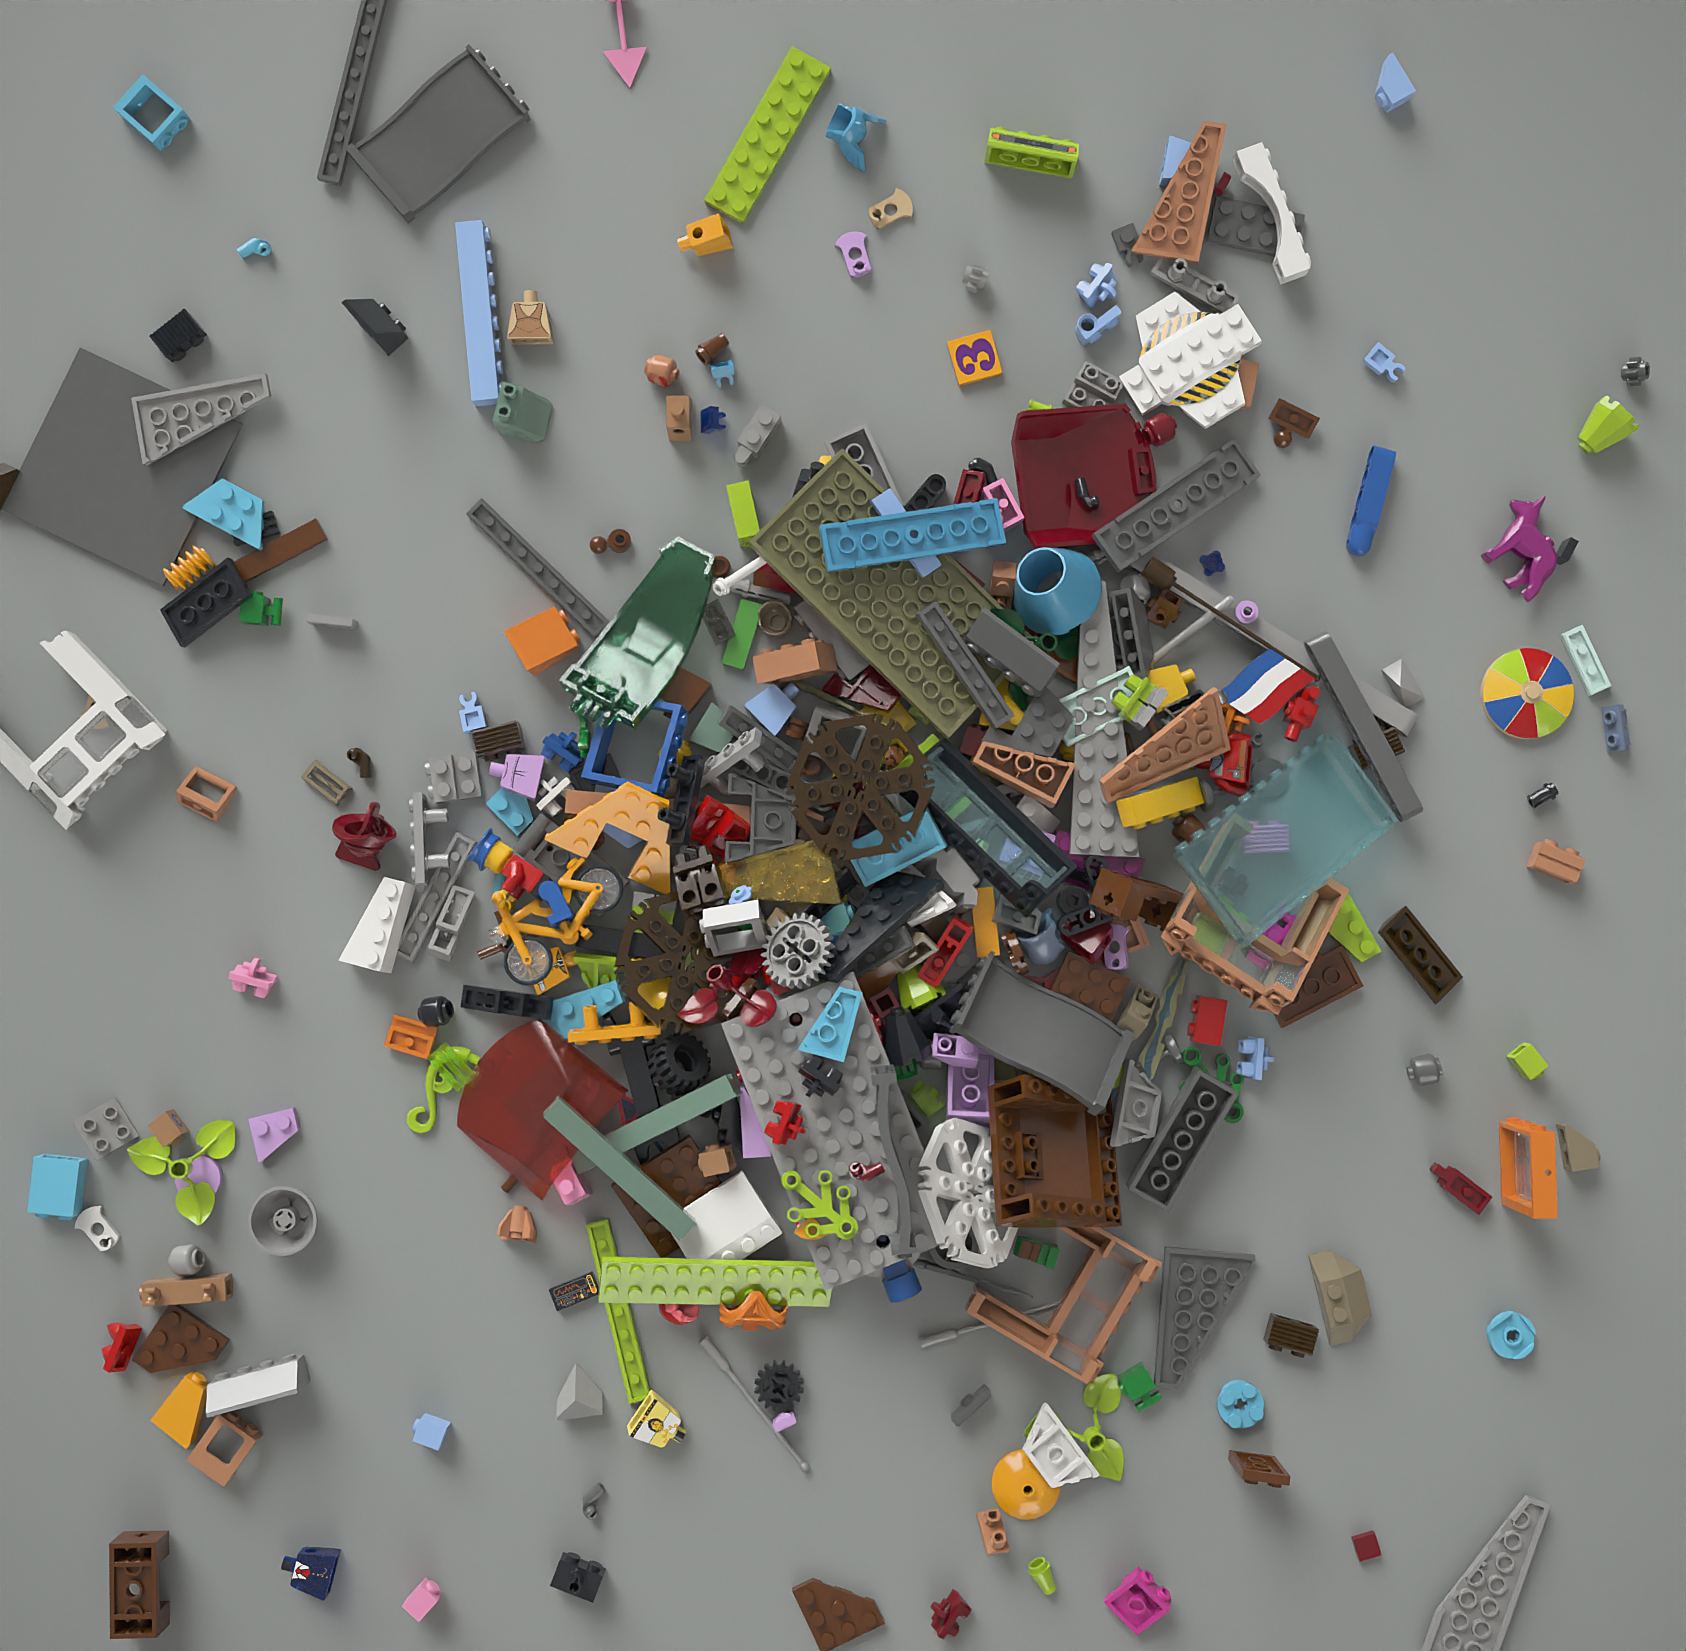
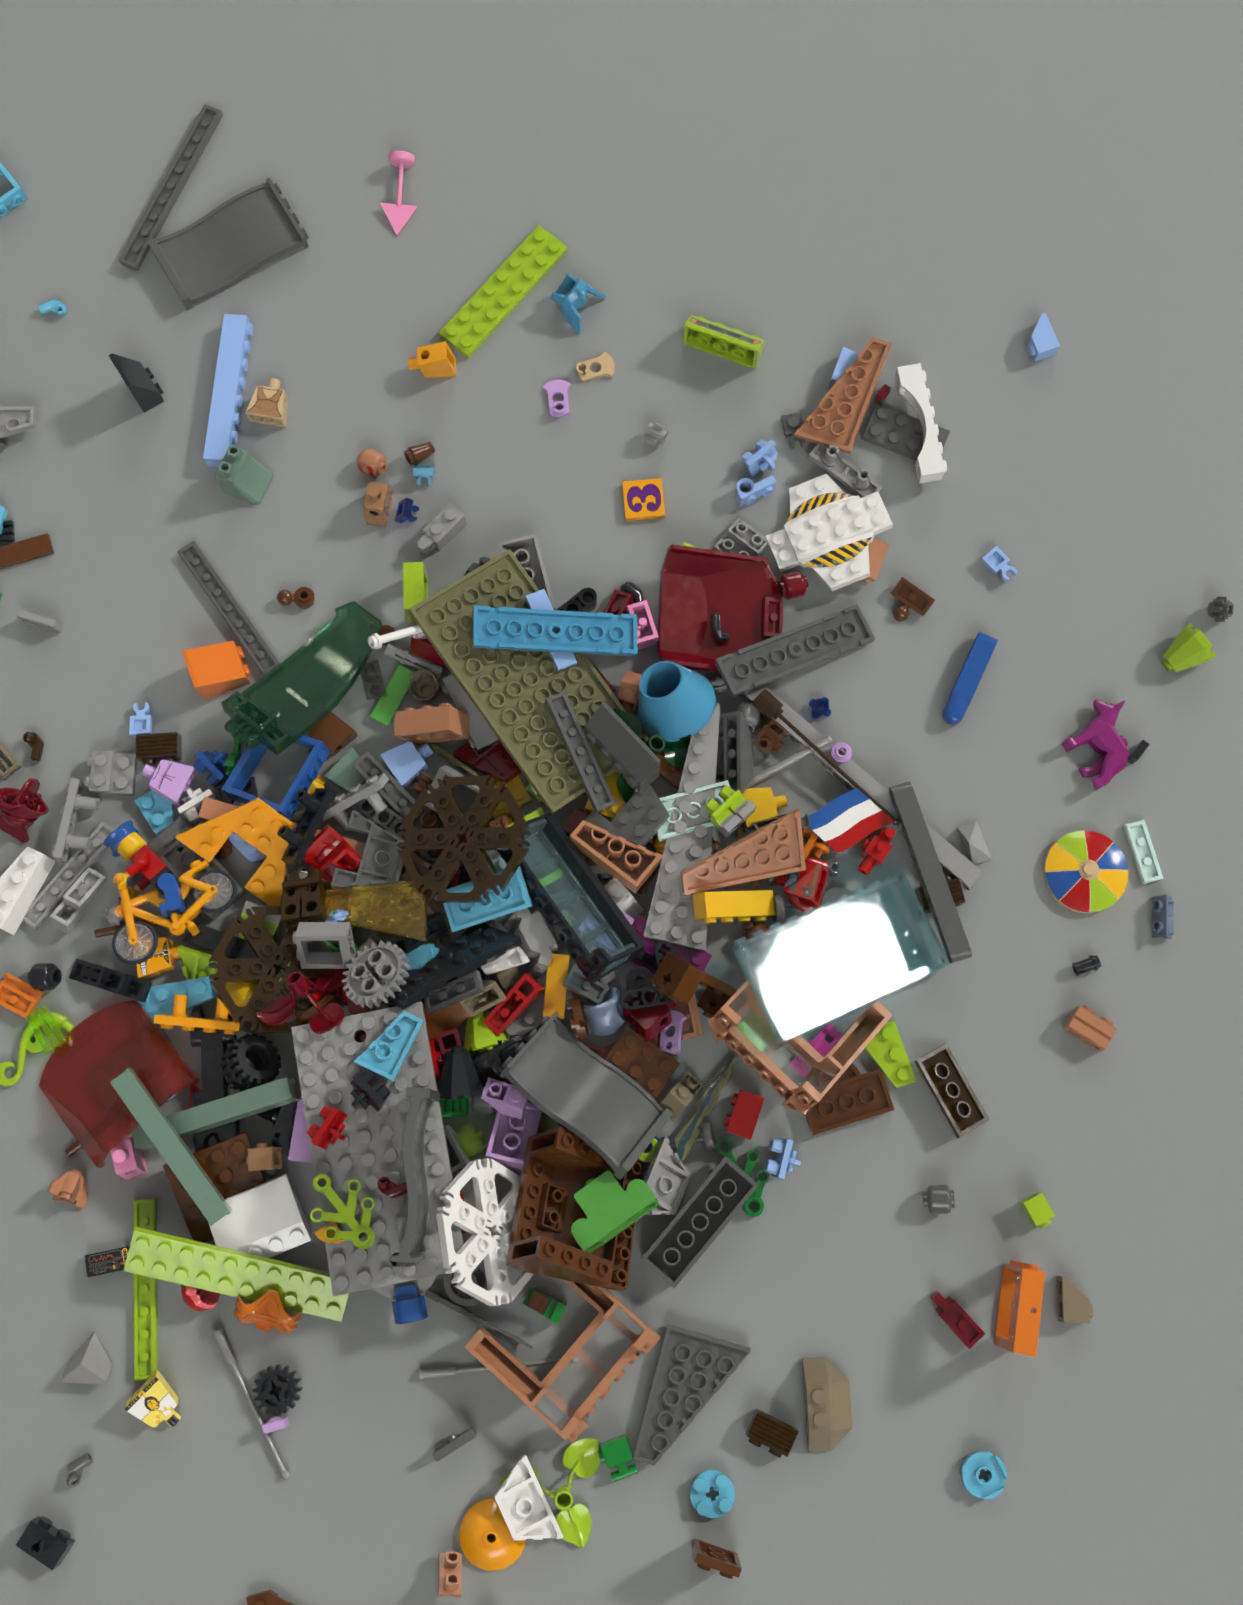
camera: 10 degrees right, 10 degrees down
none -> bright green brick [571,1170,660,1254]

